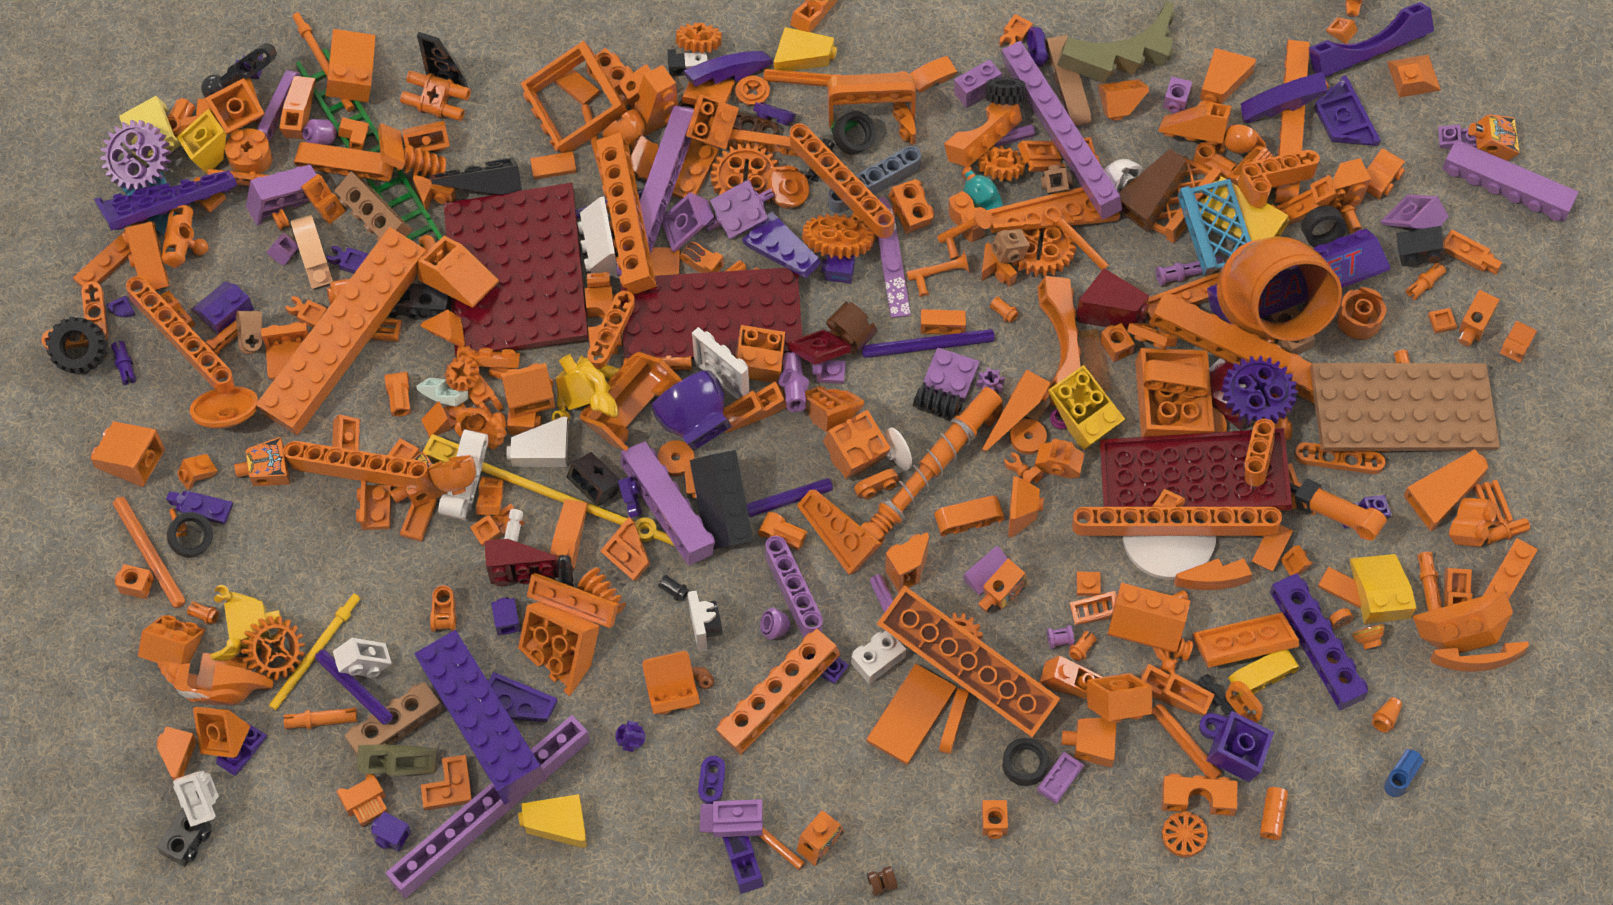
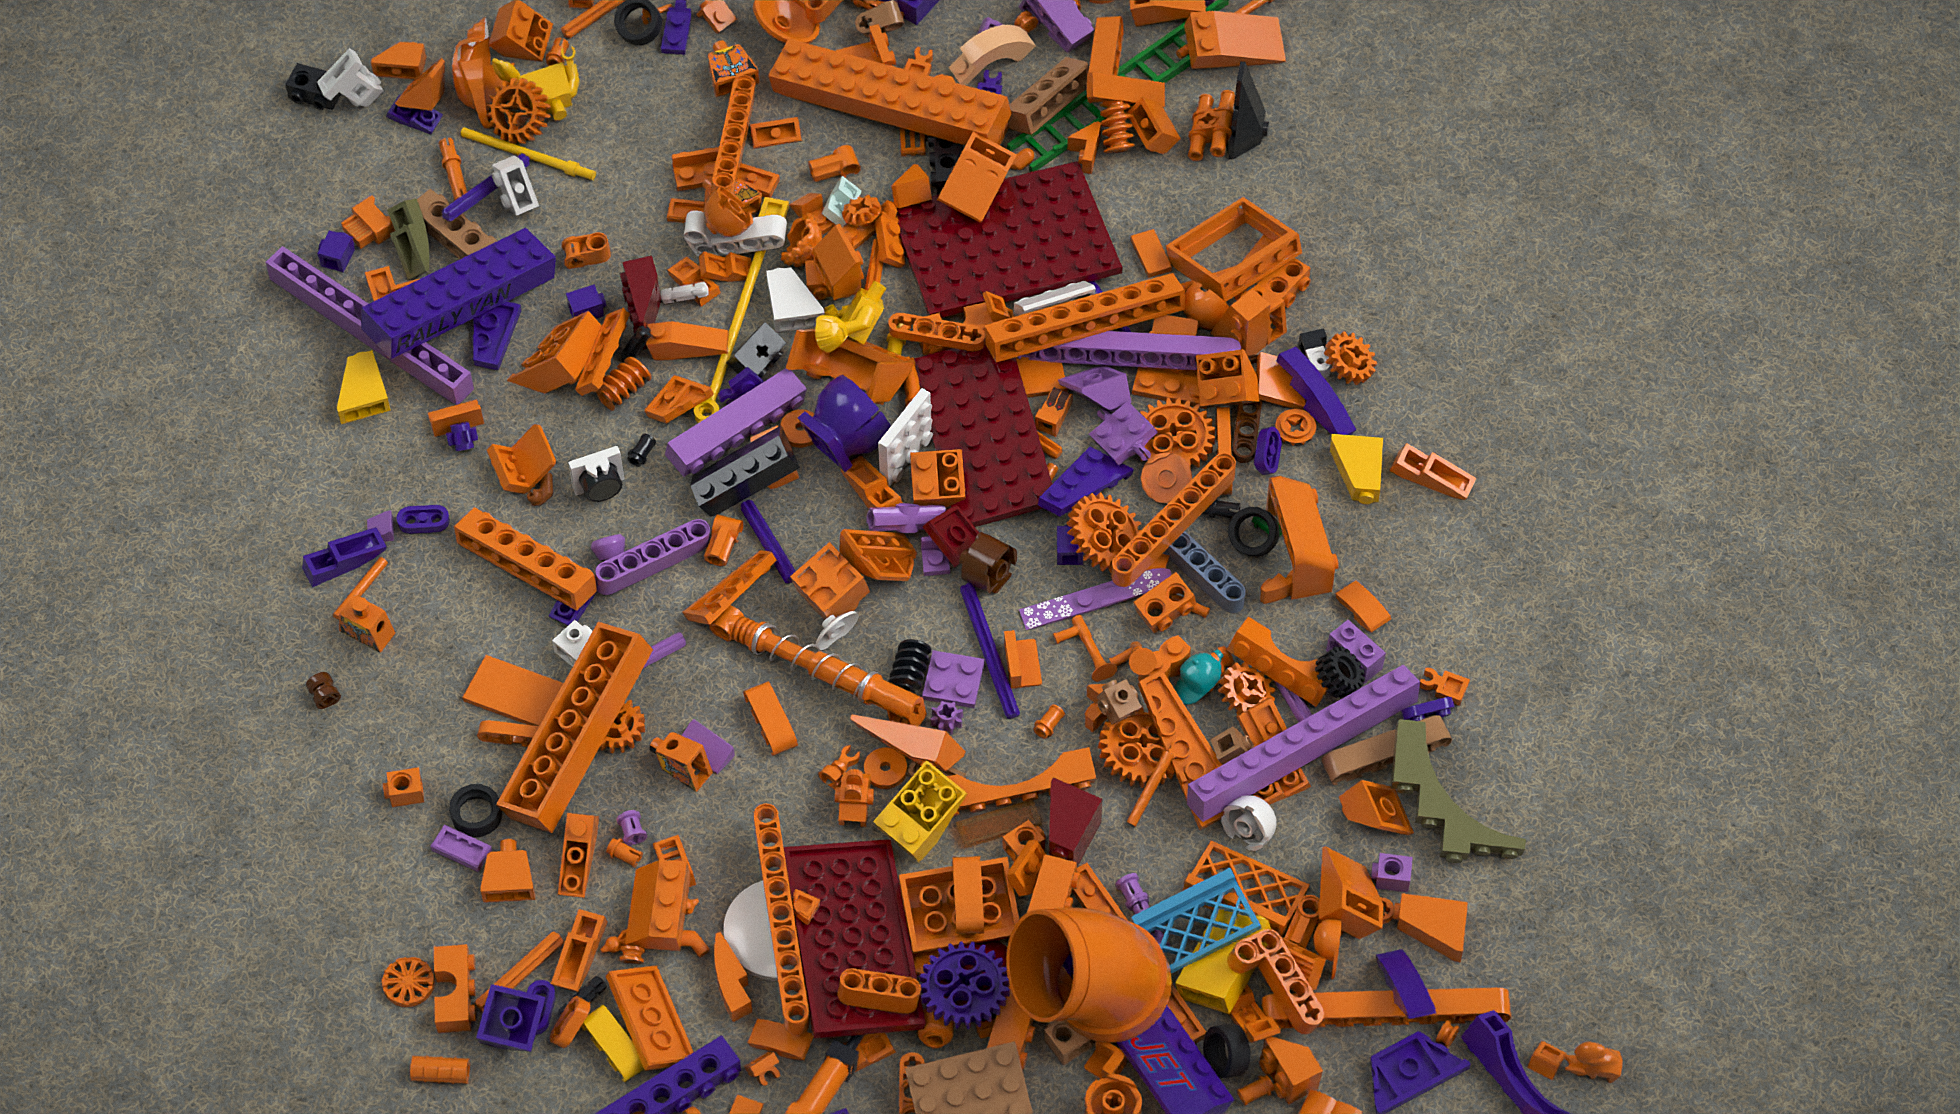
camera: 80 degrees right, 5 degrees down
orange slope [301,174,346,225] -> none
medium lavender head [303,119,337,146] -> none
orange piece [338,117,369,151] -> none
black wedge [429,157,522,195] -> none
medium lavender plate [713,799,763,837] -> none
orange axle [764,69,833,87] -> none
orange plate [854,469,899,500] -> none
orange slope [885,532,929,593] -> none
orange slope [1008,476,1044,537] -> none
orange plate [1076,571,1101,596] -> none
orange brick [1087,673,1152,723] -> none
reddish brown slope [1119,149,1187,232] -> none
none -> orange panel [428,399,484,437]

